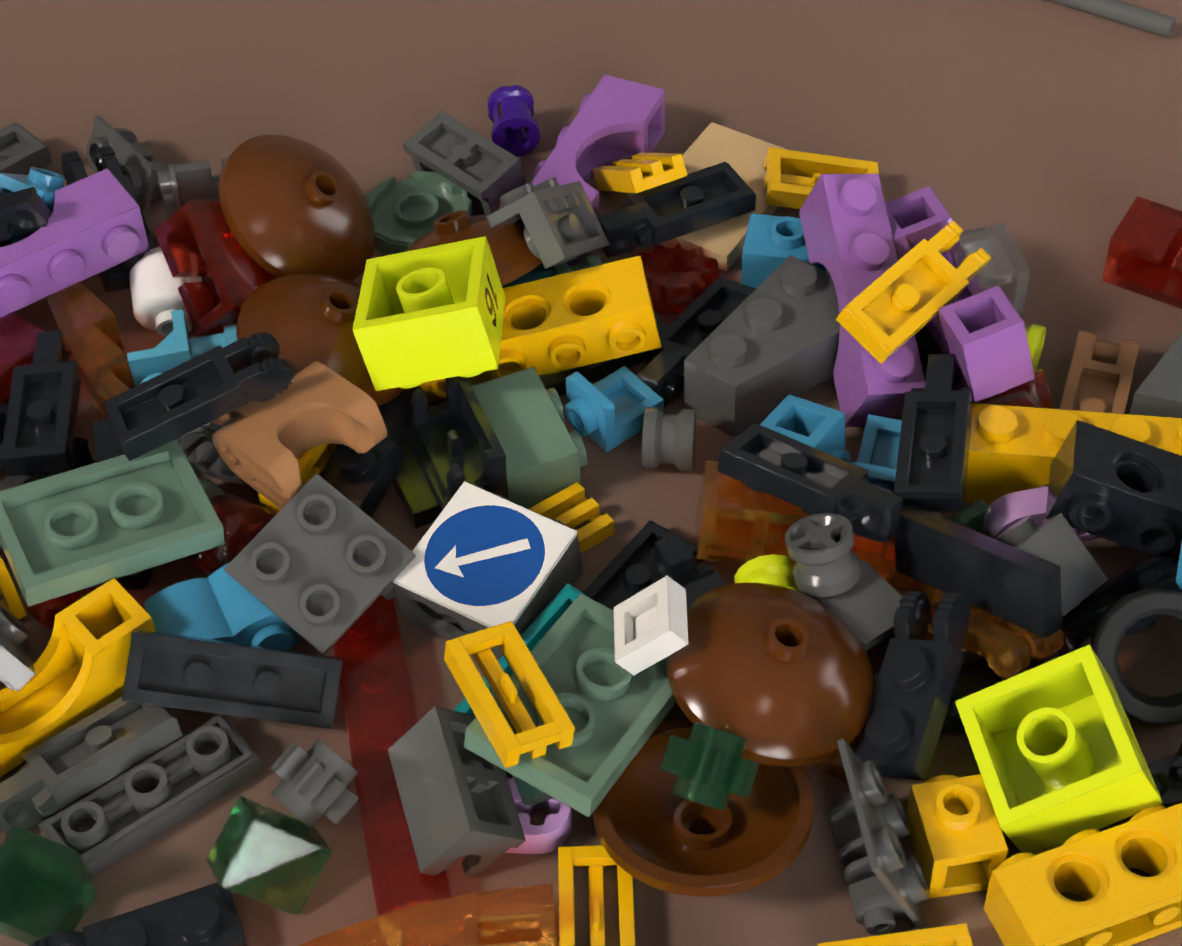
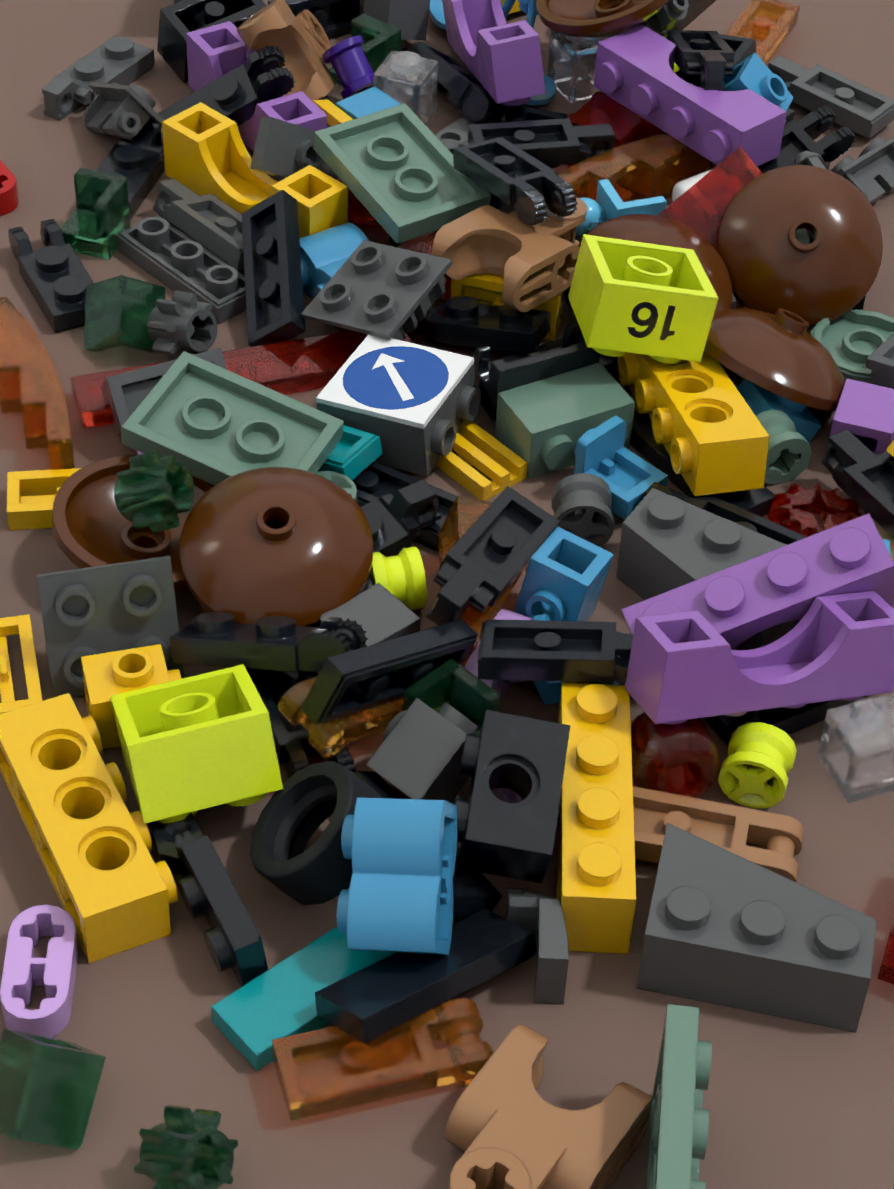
camera: 80 degrees right, 5 degrees down
yellow tile [444,621,575,768] -> none
dark grey bracket [486,178,610,269] -> none
white plate [614,576,689,675] -> none
dark grey wheel [785,513,862,598] -> none
yellow hinge [836,221,992,364] -> none

